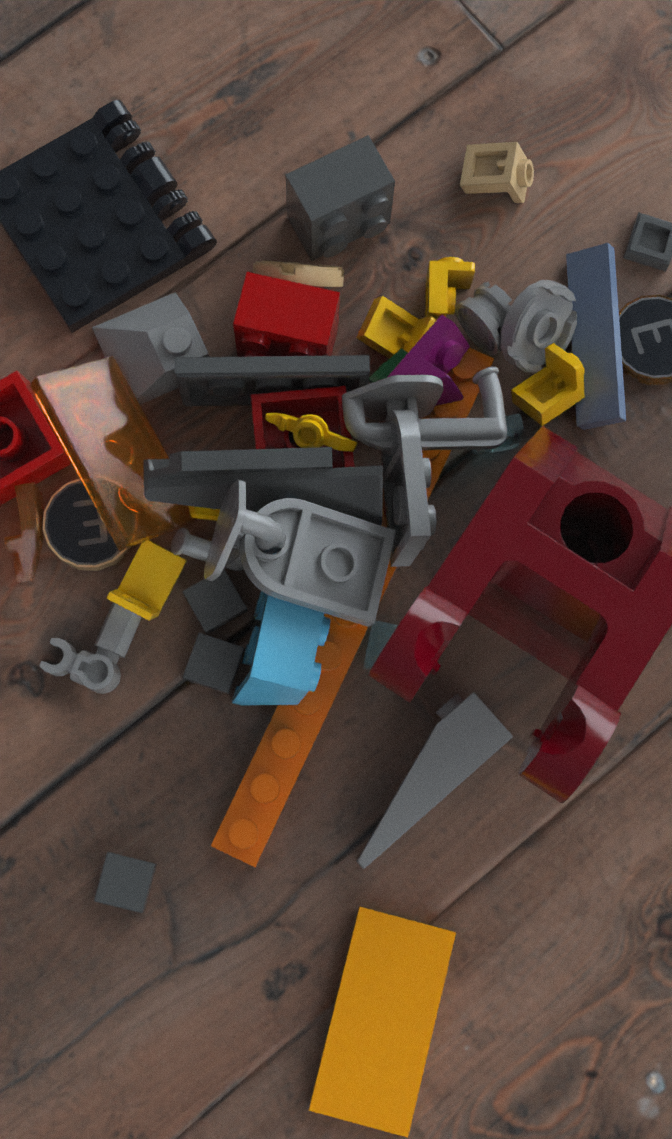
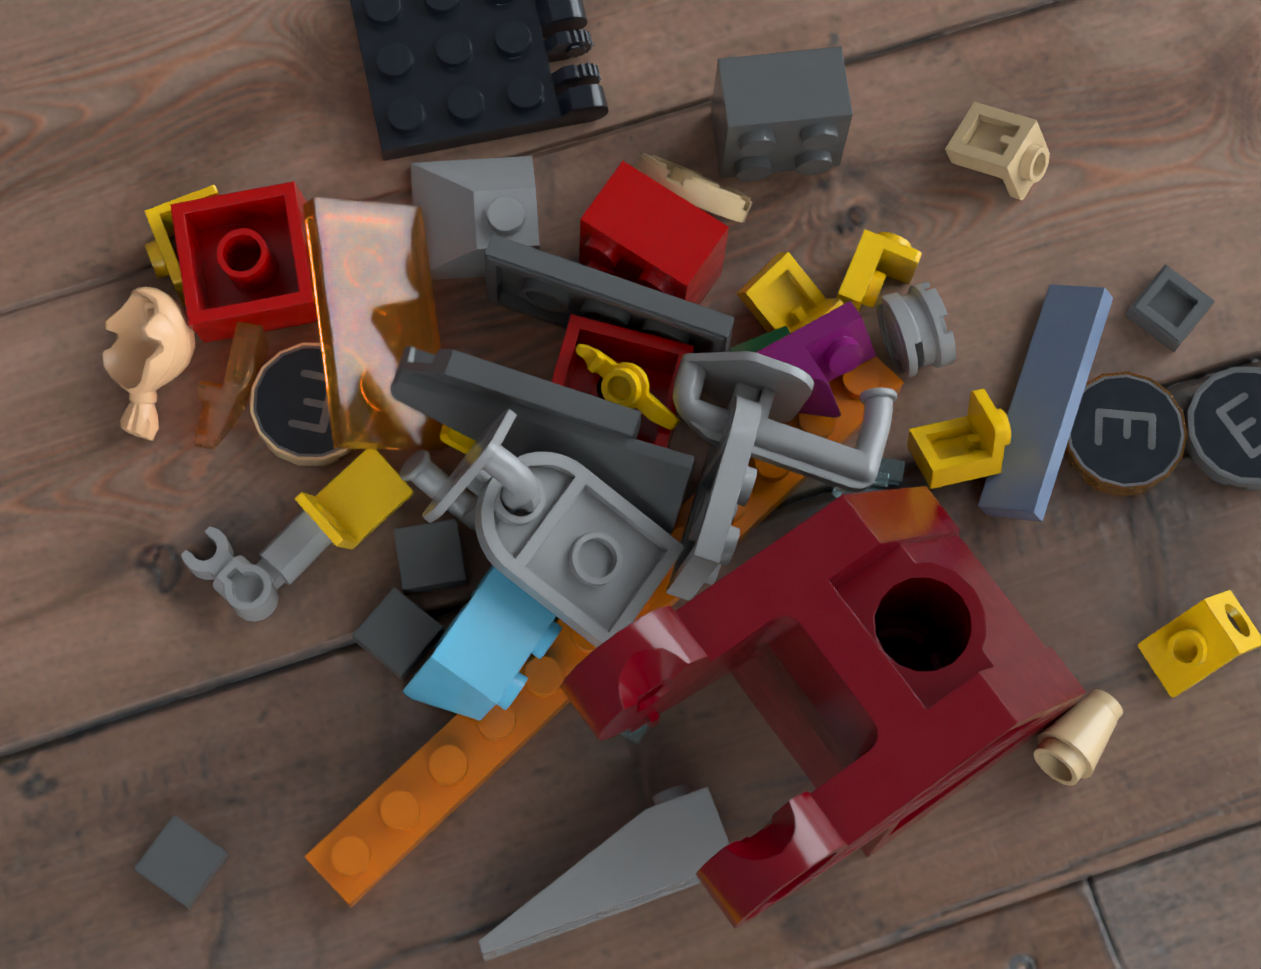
camera: 20 degrees right, 5 degrees down
light grey tile [500,280,577,373] -> none

